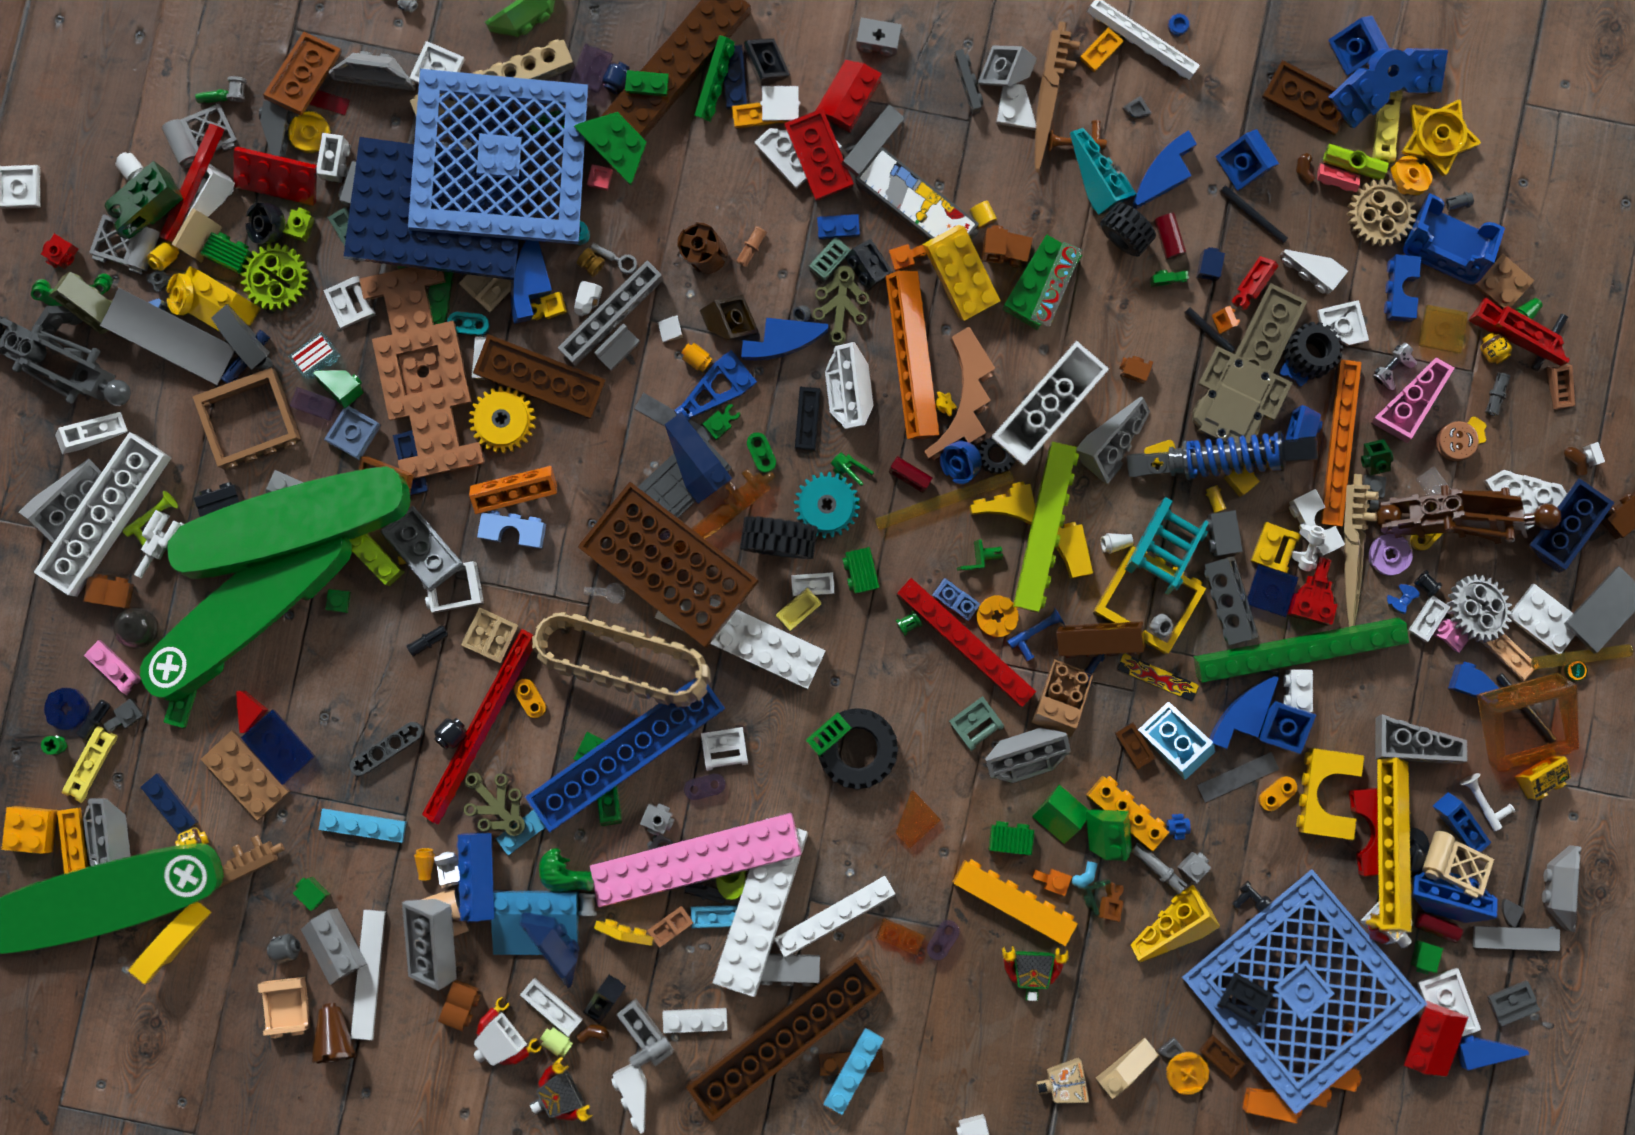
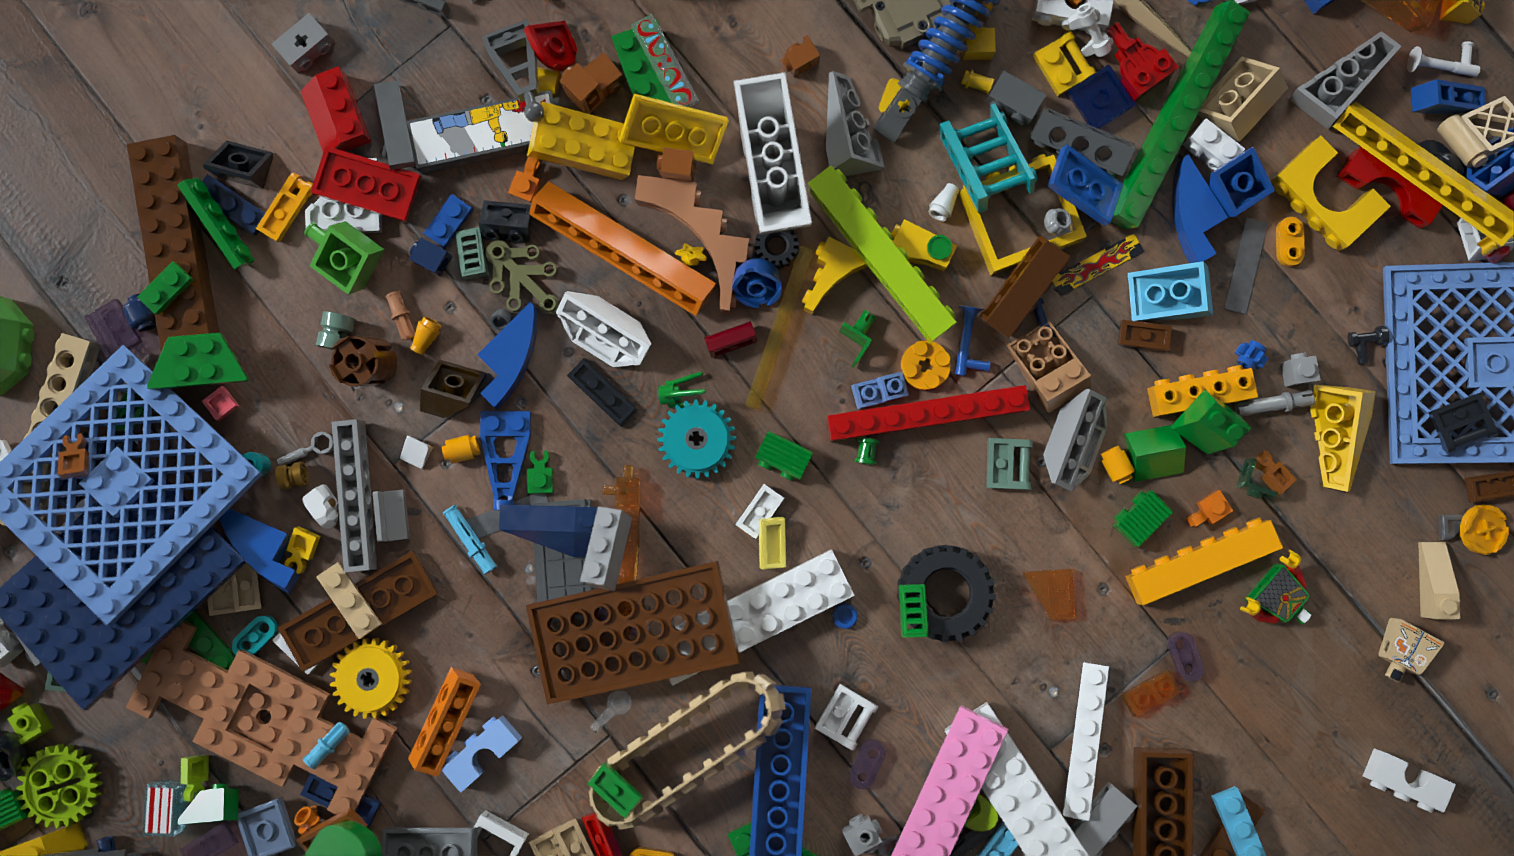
camera: 45 degrees left, 0 degrees up
white plate [323,276,376,329] -> none
black tyre [740,516,818,559] -> none
green plate [747,432,776,473] -> none
white piece [760,86,801,121] -> none
medium azure arm [1072,861,1098,888] -> none
none -> dark orange plate [57,433,89,479]
none -> lime plate [181,754,209,802]
none -> orange plate [294,805,320,835]
none -> medium azure axle [303,722,350,770]
none -> bright green brick [304,221,385,295]
none -> sand green wheel [316,311,356,350]
none -> tan plate [317,562,382,639]
none -> dark blue brick [409,238,452,277]
none -> light orange cone [410,316,442,355]
none -> medium azure pin [443,505,497,575]
none -> dark grey plate [482,19,545,122]
none -> red tile [524,20,578,71]
none -> light grey brick [580,507,632,591]
none -> green plate [587,762,644,819]
none -> yellow tile [619,94,729,164]
none -> dark orange brick [657,147,696,182]
none -> blue tile [832,603,858,629]
none -> green piece [927,235,952,260]
none -> blue plate [1047,145,1123,226]
none -> light orange brick [1101,445,1135,484]
none -> tan slope [1197,57,1288,142]

